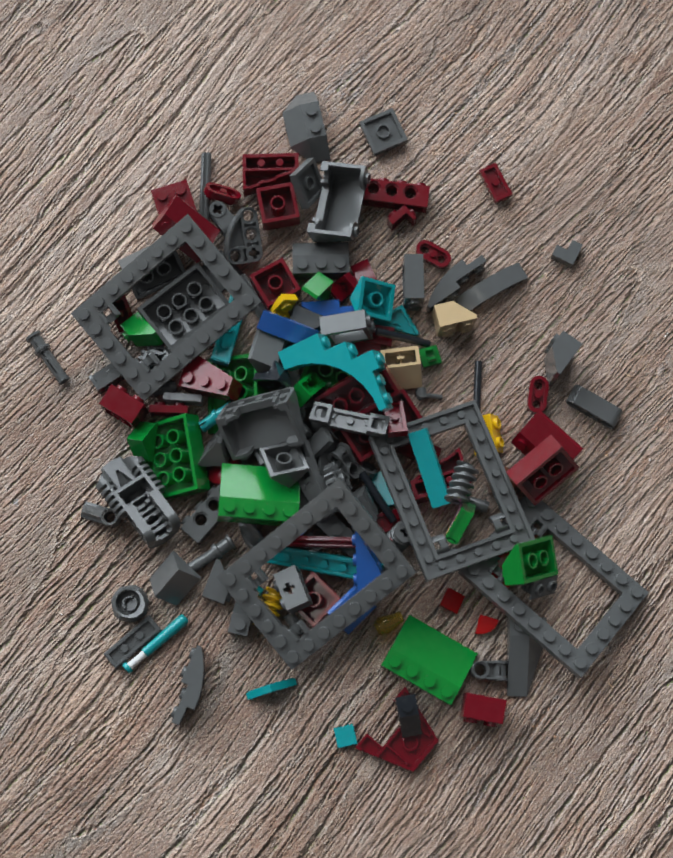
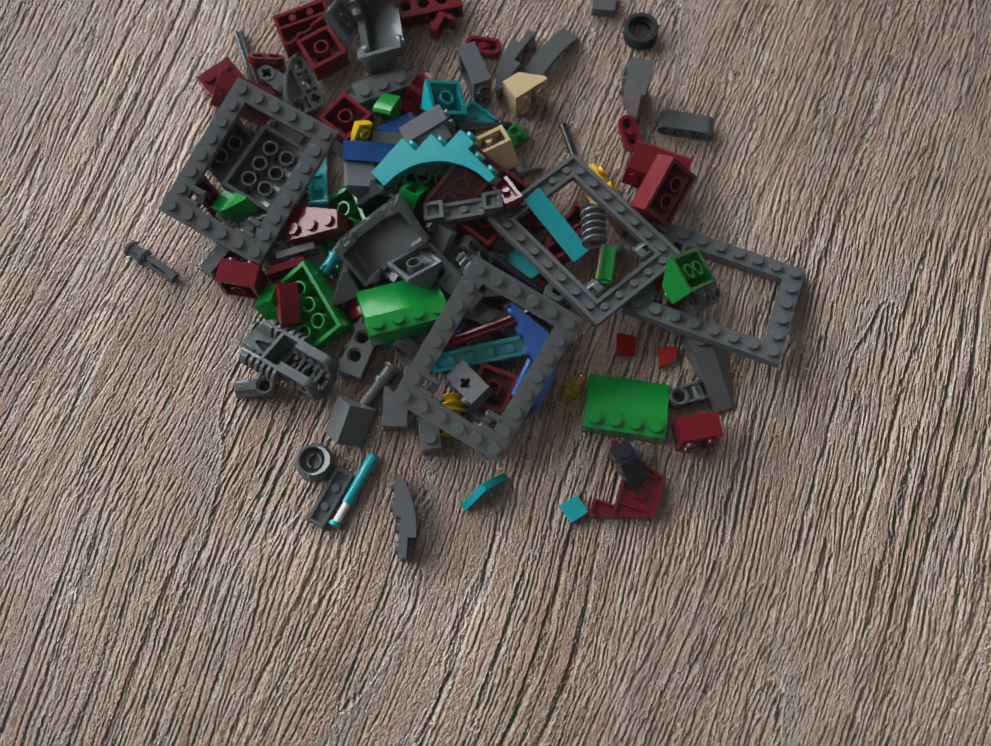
camera: 15 degrees left, 5 degrees down
none -> dark red slope [275,283,300,326]
none -> black tyre [622,12,659,50]

